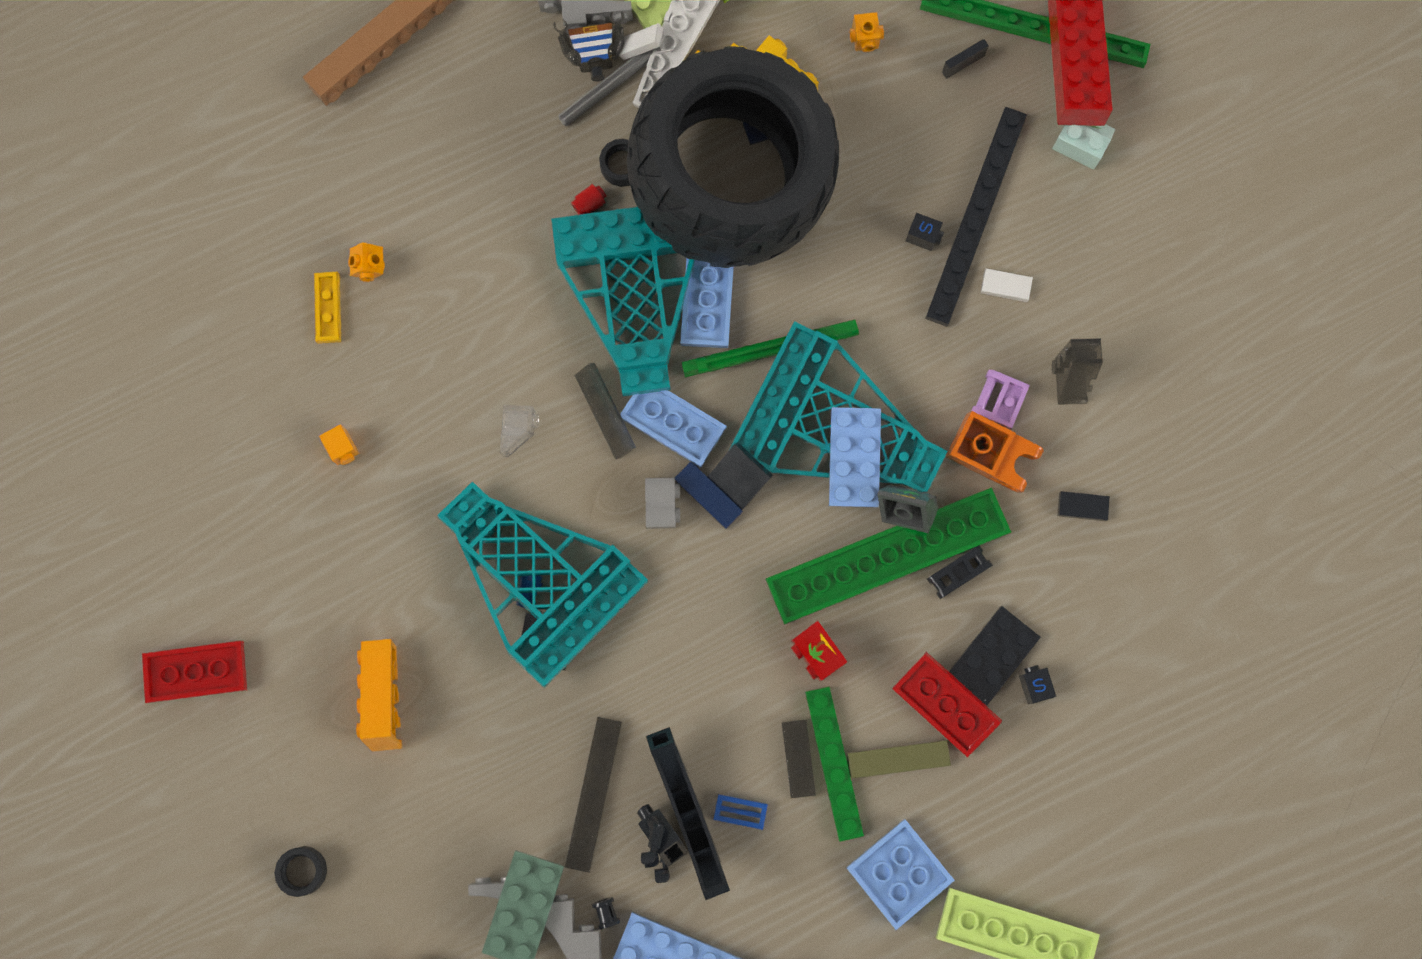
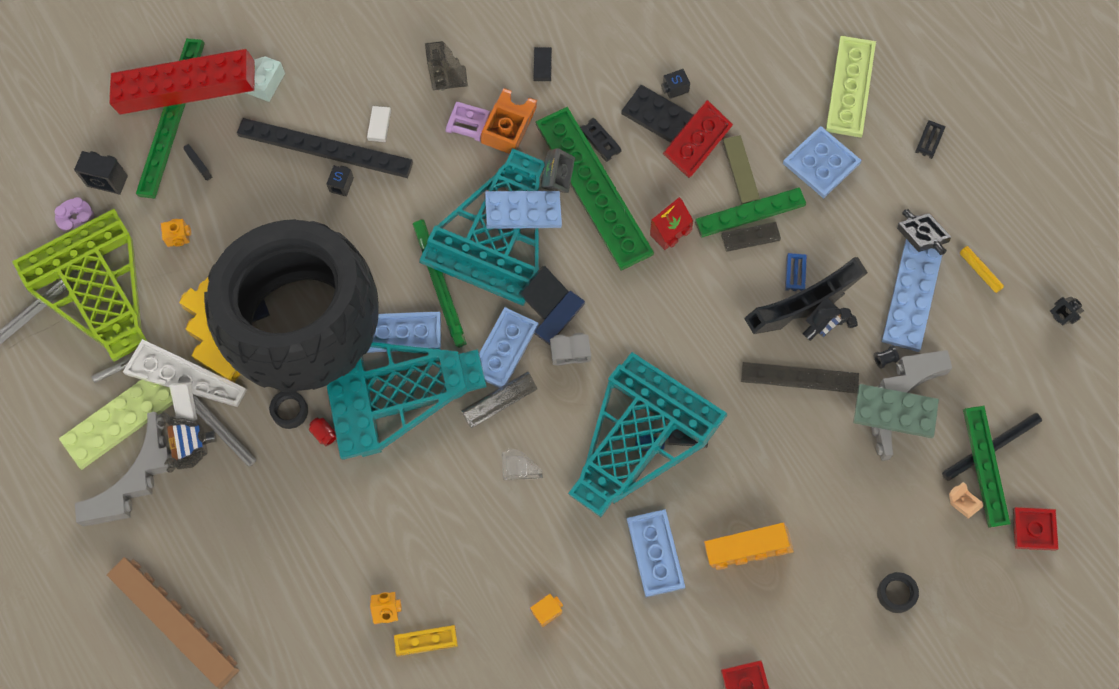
camera: 95 degrees left, 10 degrees down
none -> light blue tile [626,509,685,597]

